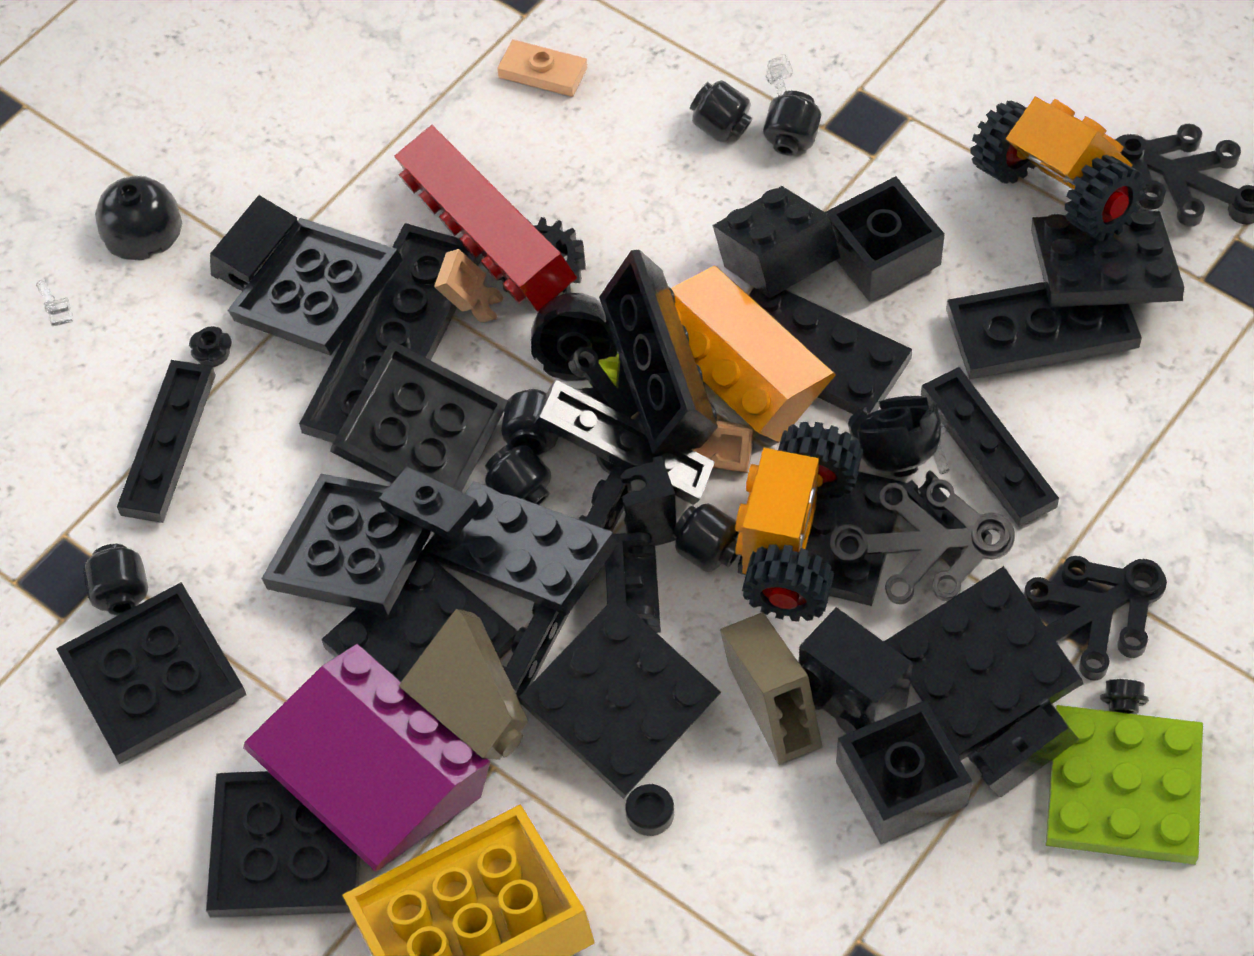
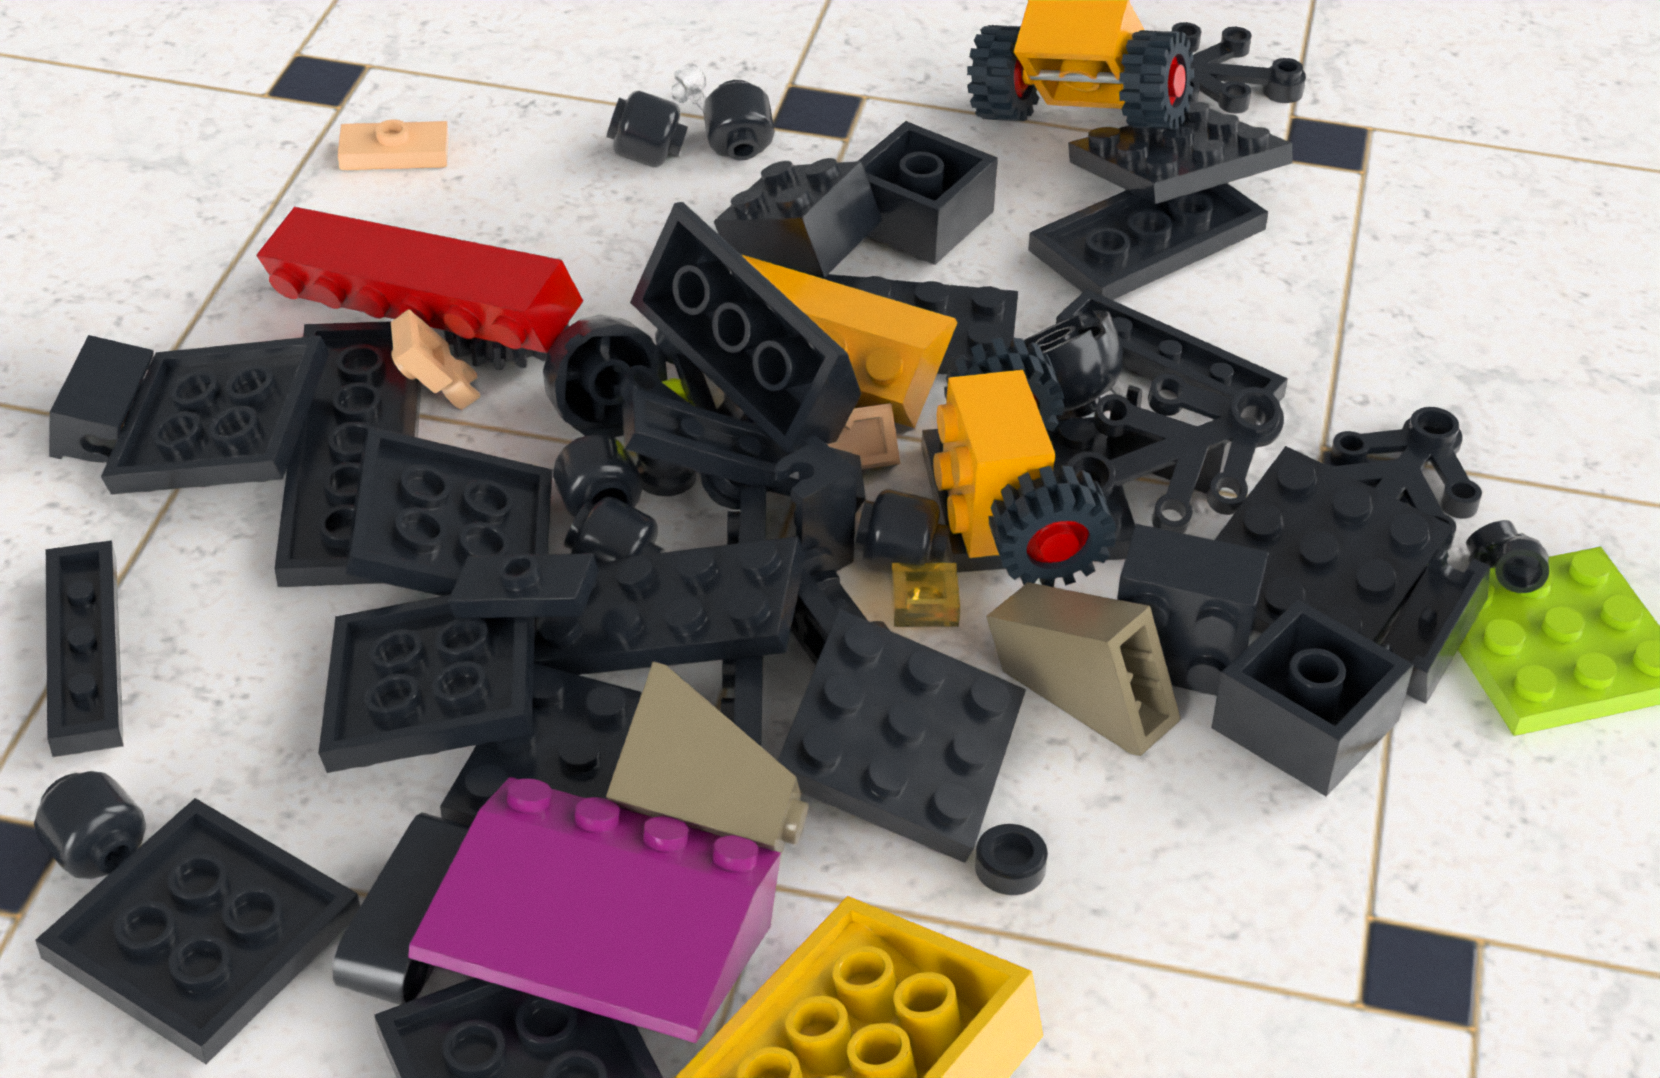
camera: 30 degrees left, 15 degrees down
black plate [189,326,232,367] -> none
none -> black beam [332,812,471,1005]
none -> clear yellow plate [891,563,961,627]
none -> black hinge [1495,536,1549,593]

